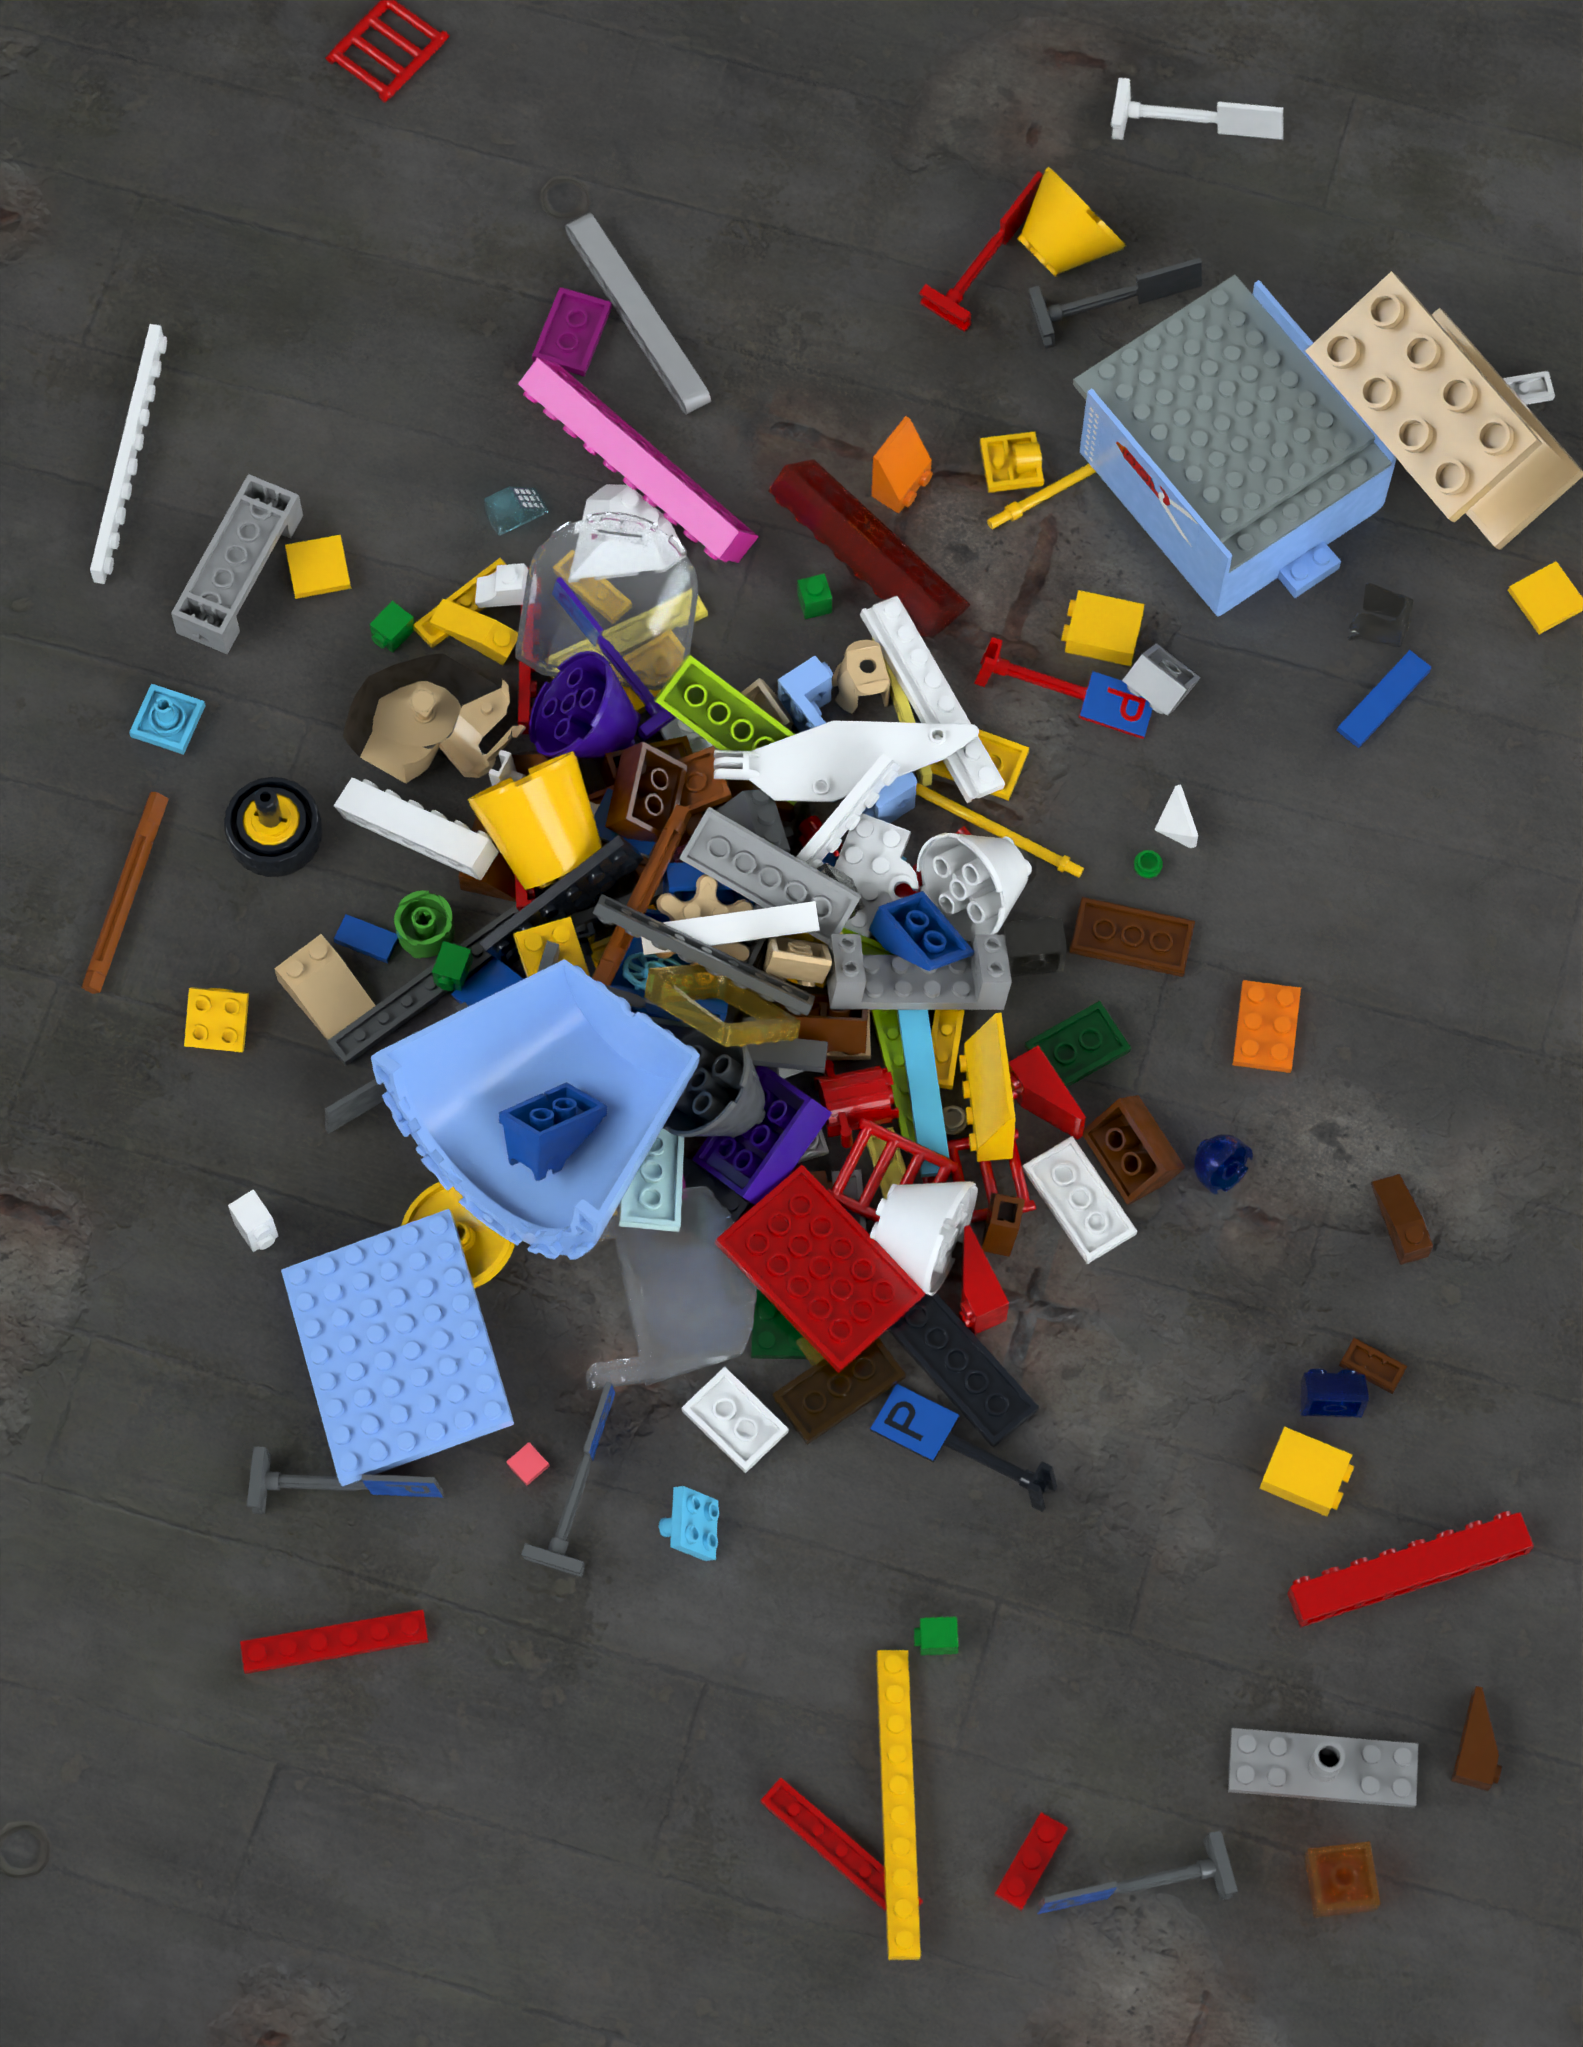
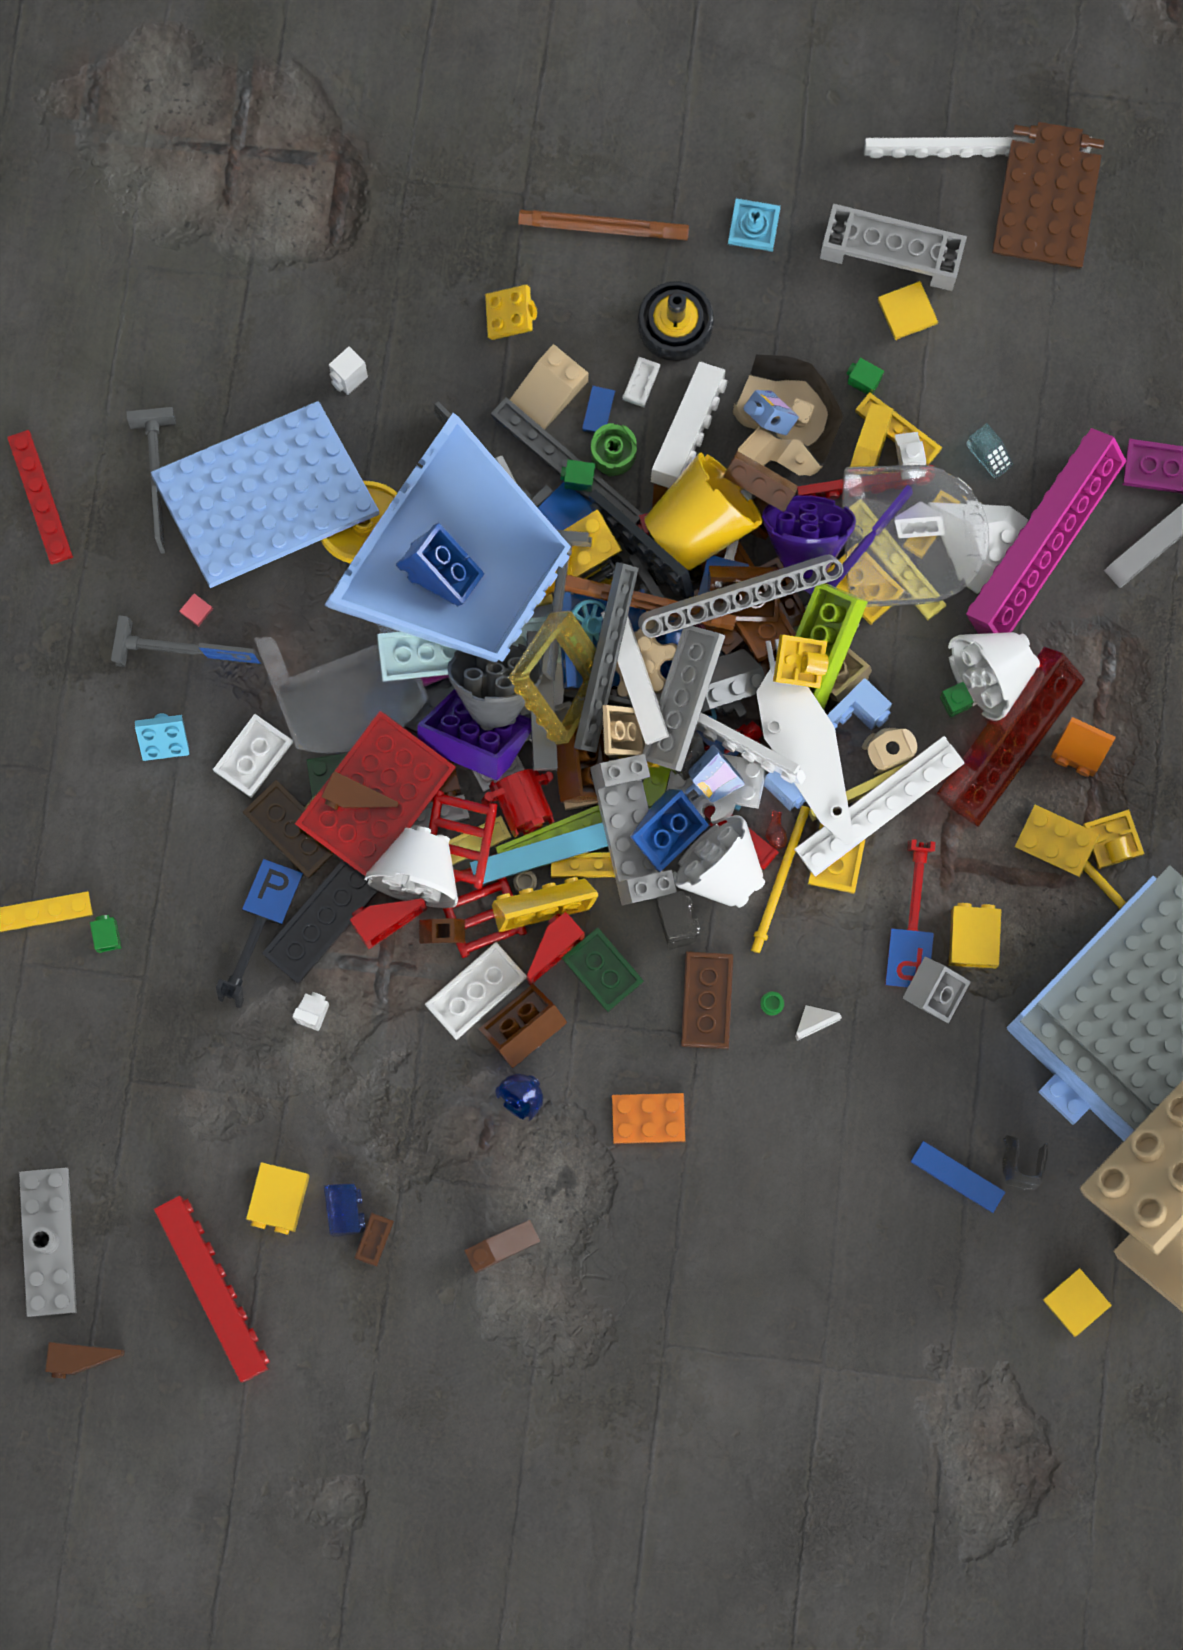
camera: 80 degrees right, 10 degrees up
none -> white arch [293,992,329,1031]
none -> reddish brown slope [322,771,399,810]
none -> white plate [623,357,660,408]
none -> light grey beam [638,554,843,638]
none -> medium blue torso [684,744,745,803]
none -> reddish brown brick [723,451,797,512]
none -> medium blue torso [743,390,799,436]
none -> clear red animal [765,810,787,849]
none -> yellow plate [773,634,829,688]
none -> white slope [895,501,945,538]
none -> white cone [948,632,1040,721]
none -> reddish brown plate [992,122,1104,269]
none -> yellow plate [1015,805,1100,877]

